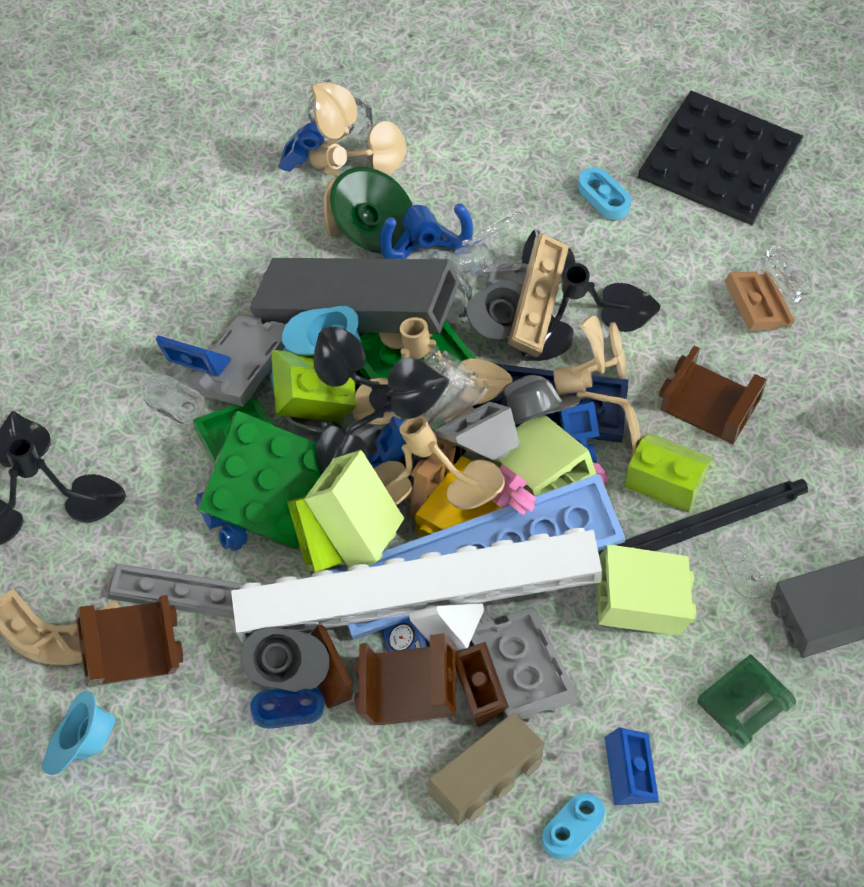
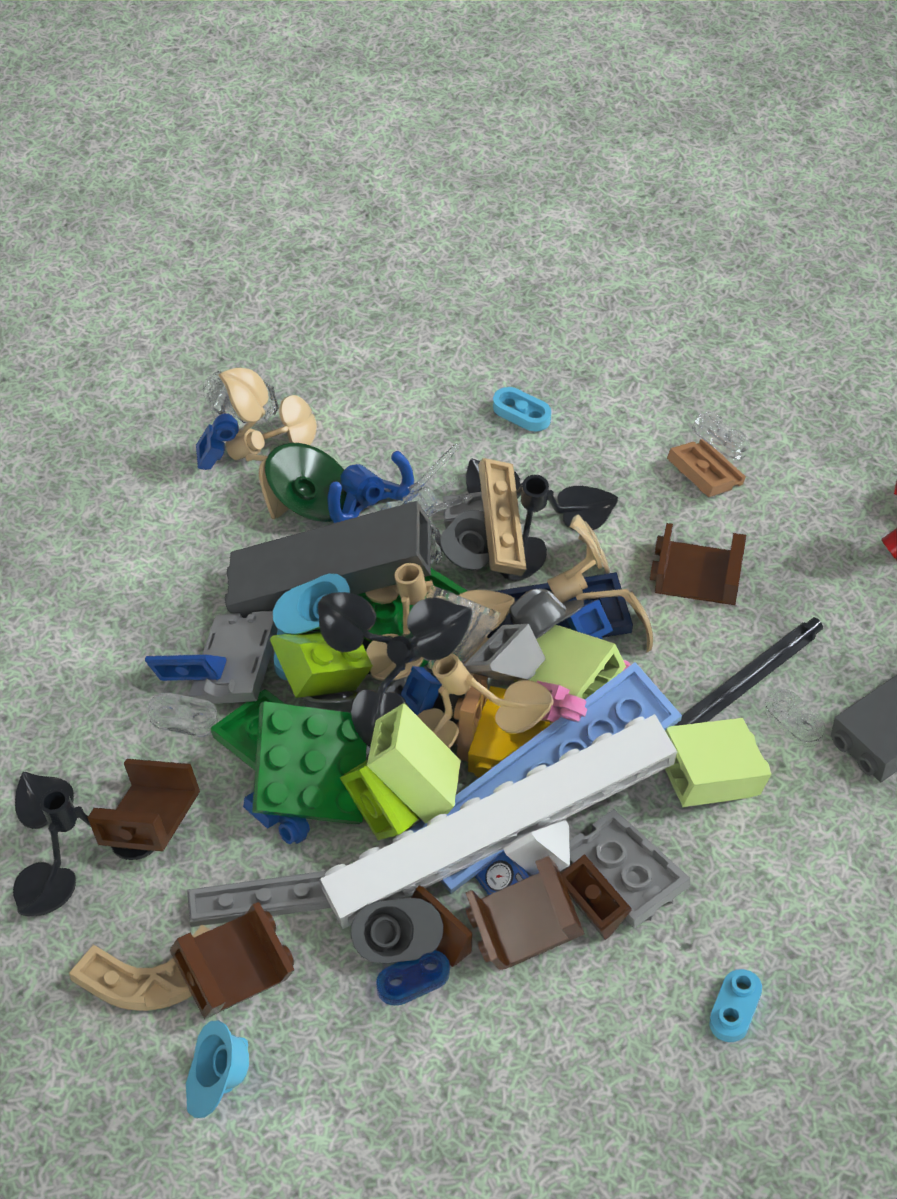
camera: 15 degrees left, 5 degrees down
dark tan brick [428,712,544,826] -> none
blue slope [604,727,659,805] -> none
lime slope [624,433,714,512] -> none
black plate [638,90,803,226] -> none
clear green plate [697,654,796,748] -> none
none -> reddish brown panel [87,759,200,852]

